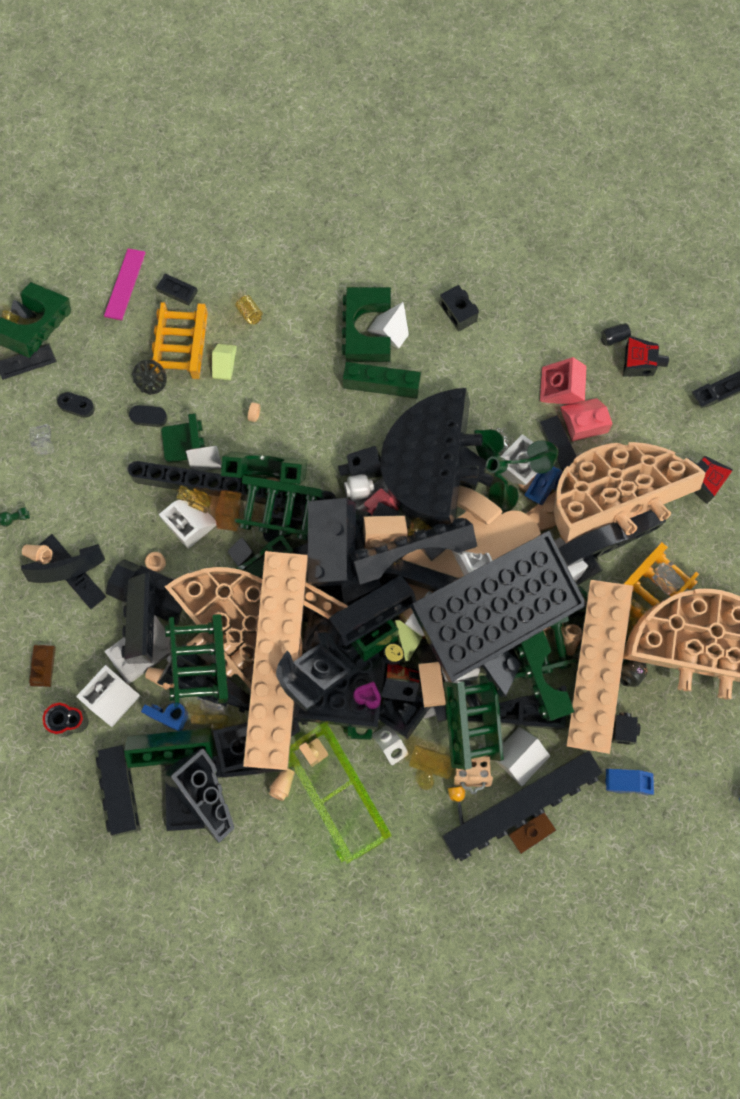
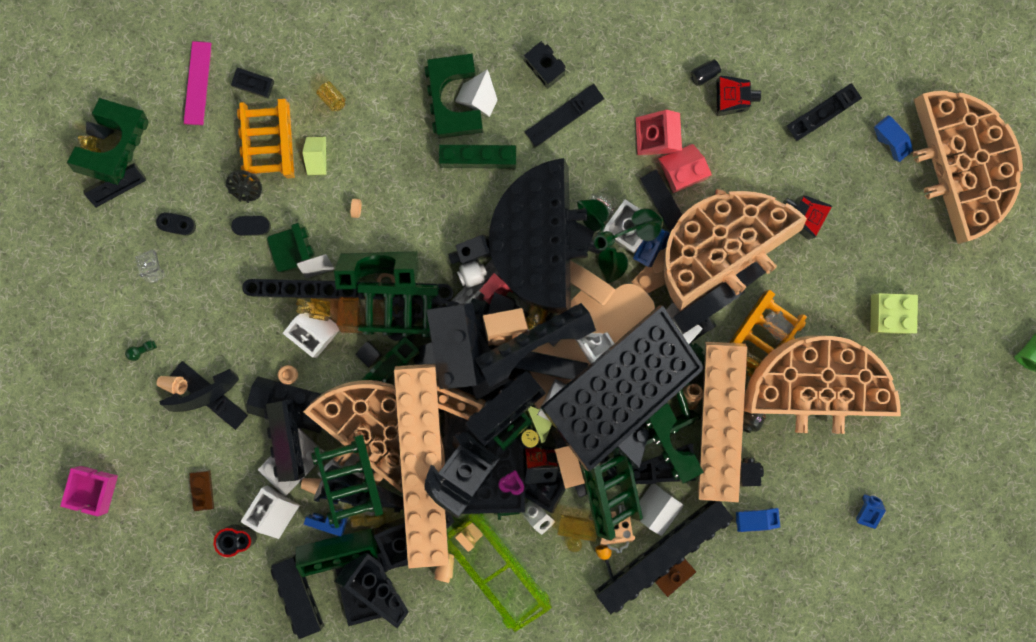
camera: 15 degrees left, 15 degrees up
none -> black piece [525,84,605,148]

